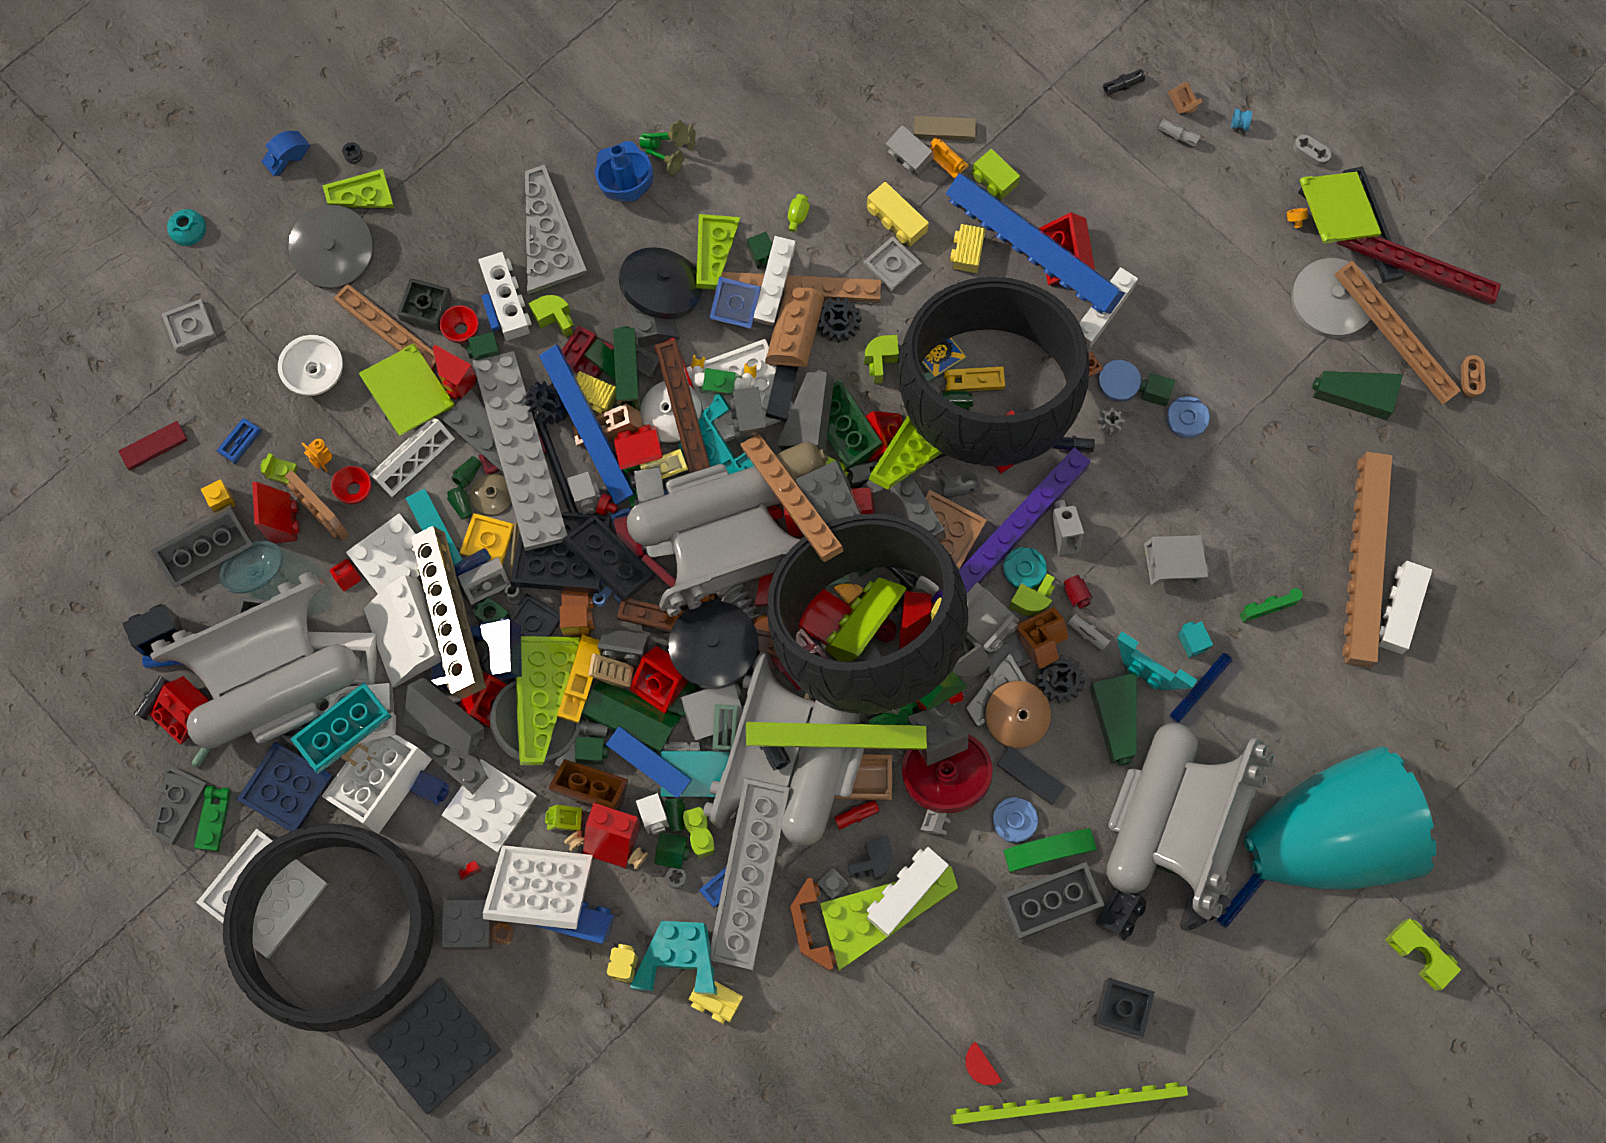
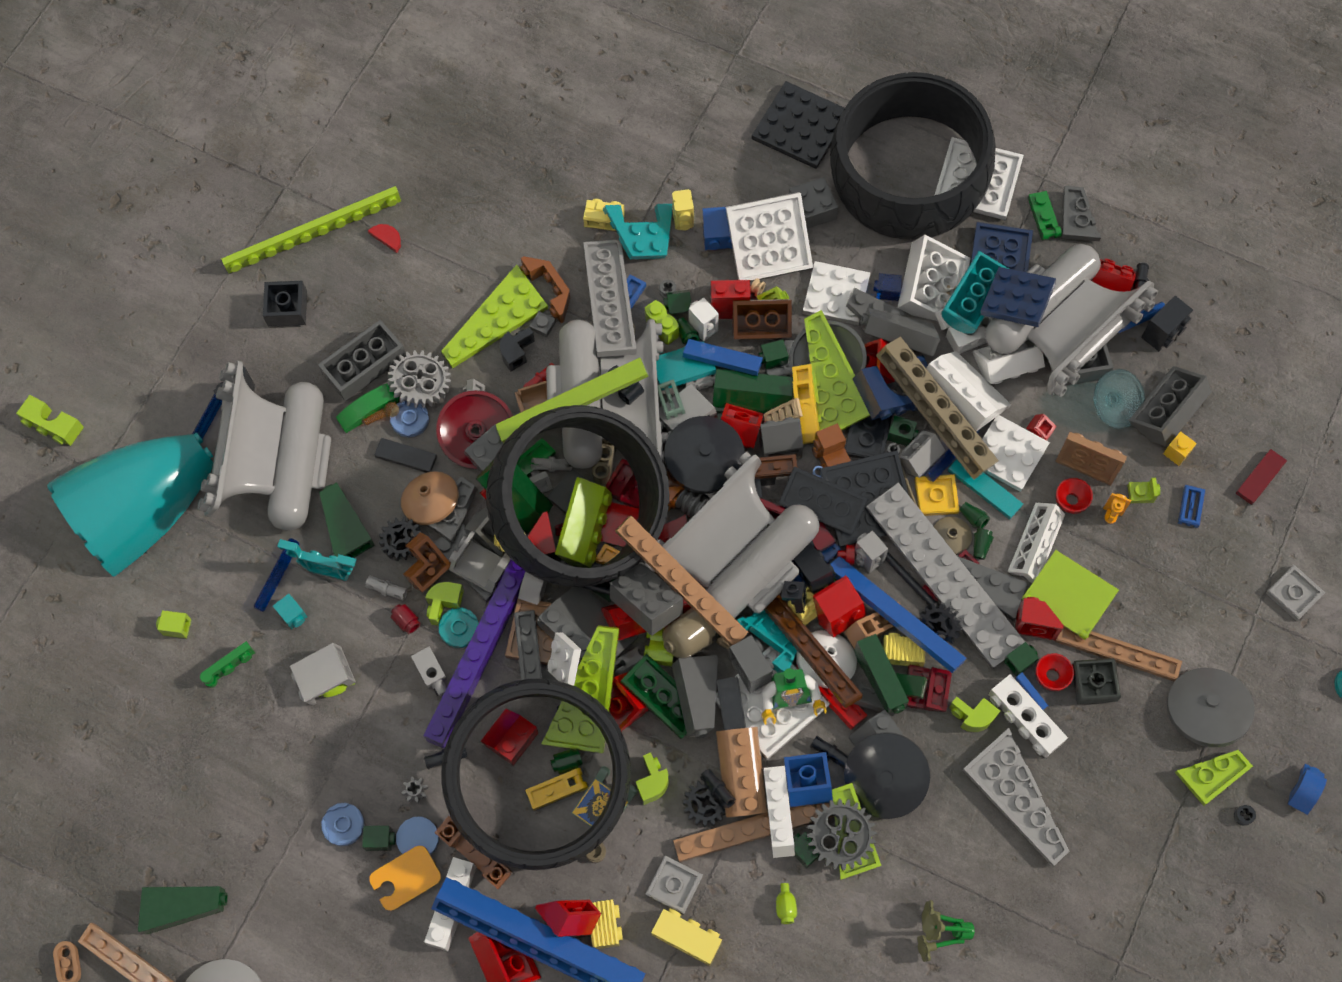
camera: 165 degrees right, 5 degrees down
red slope [252,482,300,544] -> none
white dish [278,335,343,396] -> none
red tile [458,860,482,881] -> none
blue piece [595,141,653,202] -> none
tan bush [627,847,649,870] -> none
white brick [866,847,949,937] -> none
black bracket [1095,888,1146,941] -> none
medium nougat brick [1342,452,1392,668] -> none
white brick [1379,561,1432,654] -> none
none -> lime brick [156,610,191,639]
none -> clear orange bar [364,402,400,425]
none -> light orange piece [370,846,441,911]
none -> light grey gear [387,350,451,408]
none -> dark grey tile [514,610,542,680]
none -> red slope [535,900,602,937]
none -> white plate [548,632,581,686]
none -> black pin [700,769,736,808]
none -> black bracket [781,581,807,613]
none -> dark grey gear [806,799,877,871]
none -> black pin [810,736,849,769]
none -> dark blue plate [981,267,1056,327]

